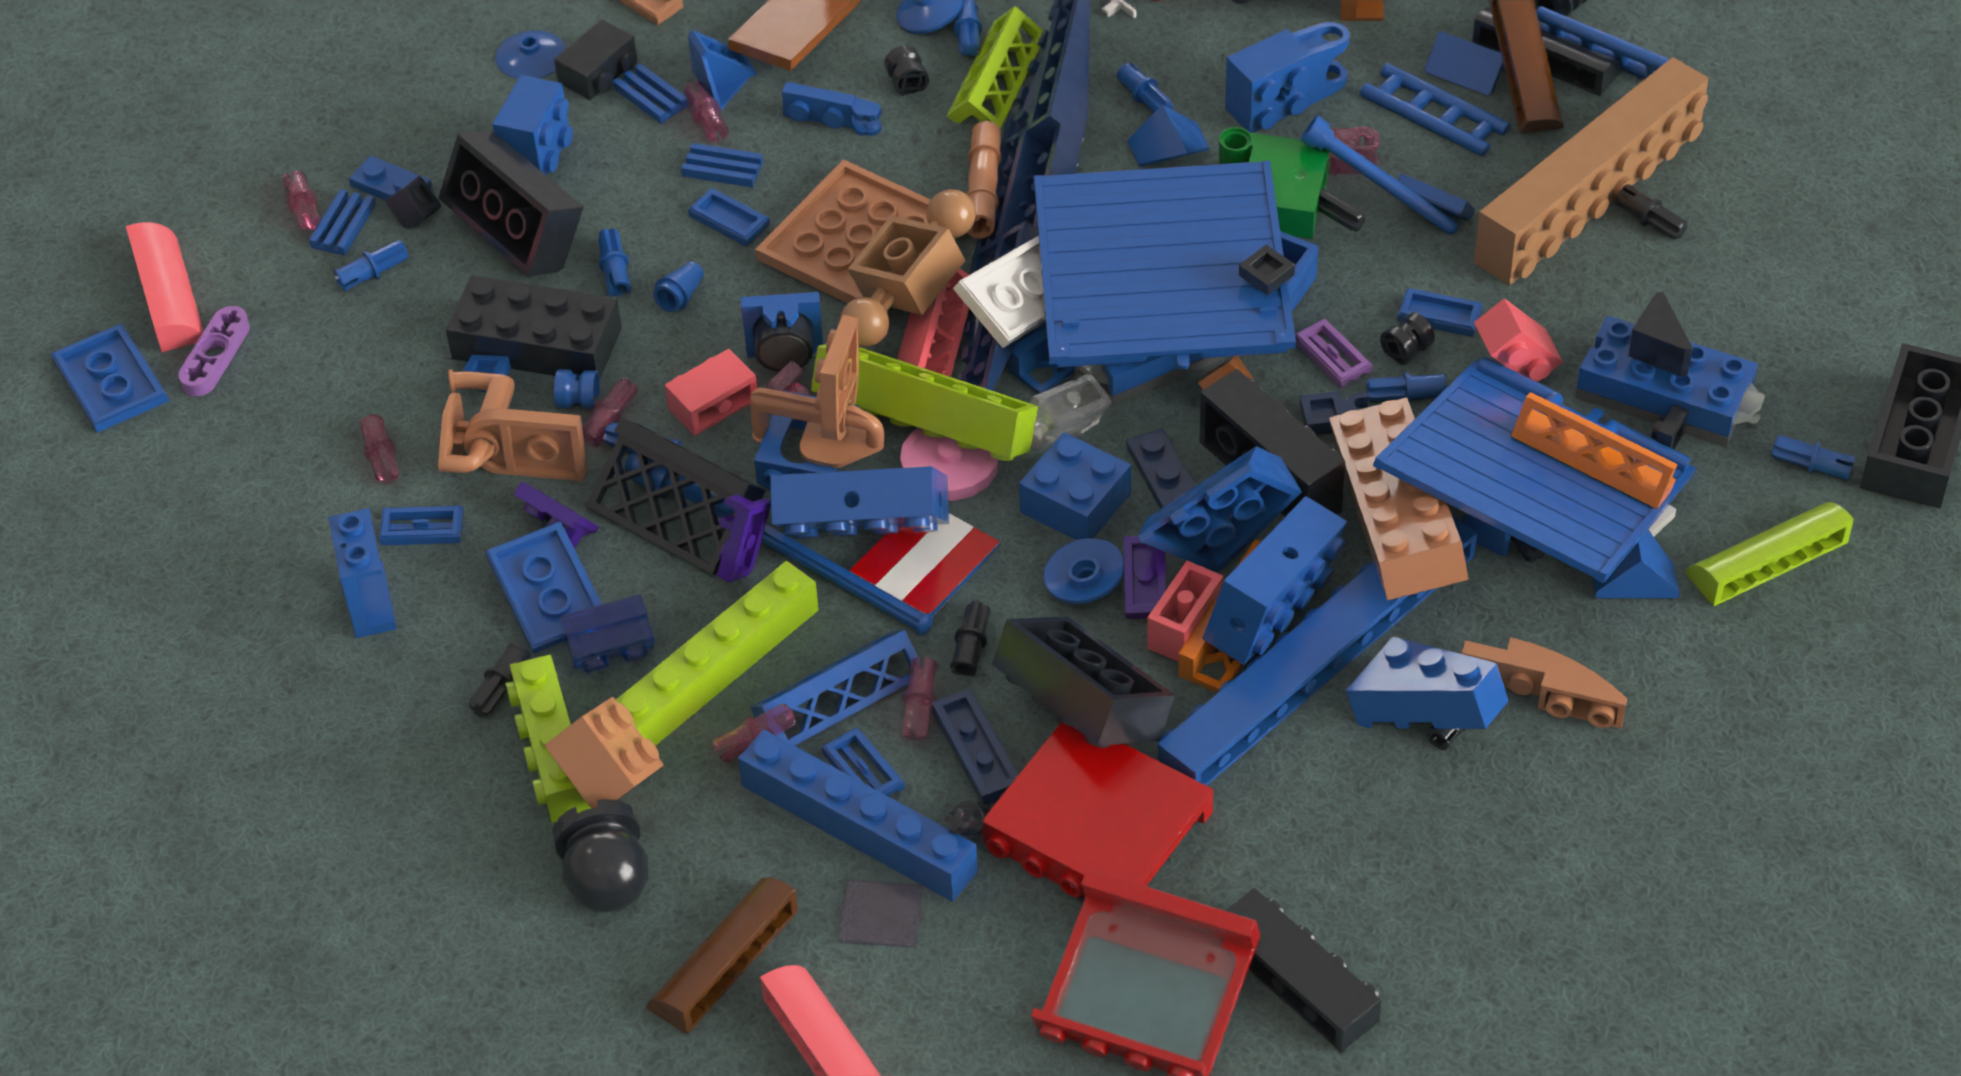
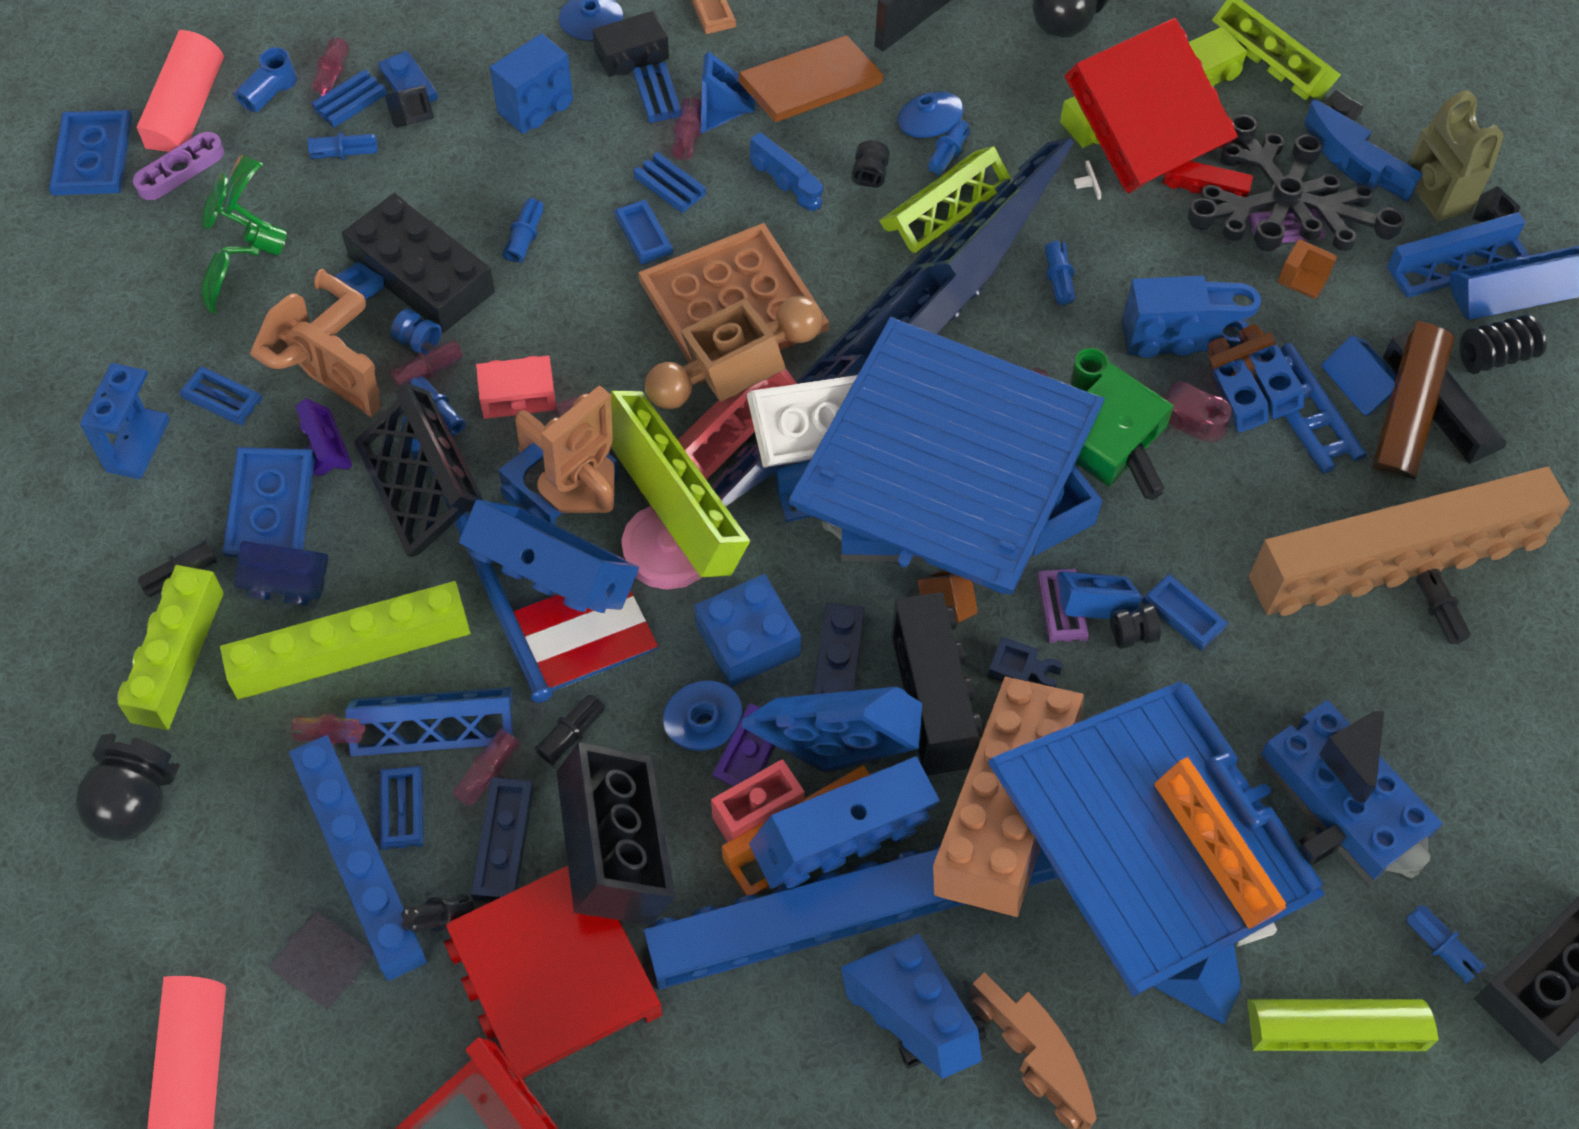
camera: 25 degrees right, 10 degrees up
clear pink axle [359,414,399,484] -> none
black brick [438,131,584,276] -> none
nougat brick [544,697,664,808] -> none
reddish brown brick [646,877,798,1035] -> none
blue cone [653,261,704,312] -> none
dark purple plate [717,494,771,583] -> none
piece [741,292,824,372] -> none
nougat piece [966,121,1001,238] -> none
clear brick [1029,374,1112,451] -> none
blue slope [1127,104,1209,167] -> none
black plate [1239,245,1295,296] -> none
blue piece [1300,115,1458,234] -> none
blue axle [1366,372,1446,403] -> none
blue tile [1397,173,1476,221] -> none
coral brick [1474,298,1563,382] -> none
blue bar [1536,6,1670,79] -> none
none -> green plant [201,155,286,314]
none -> blue piece [233,47,297,113]
none -> blue slope [1057,571,1142,619]
none -> blue hips [1207,324,1304,433]

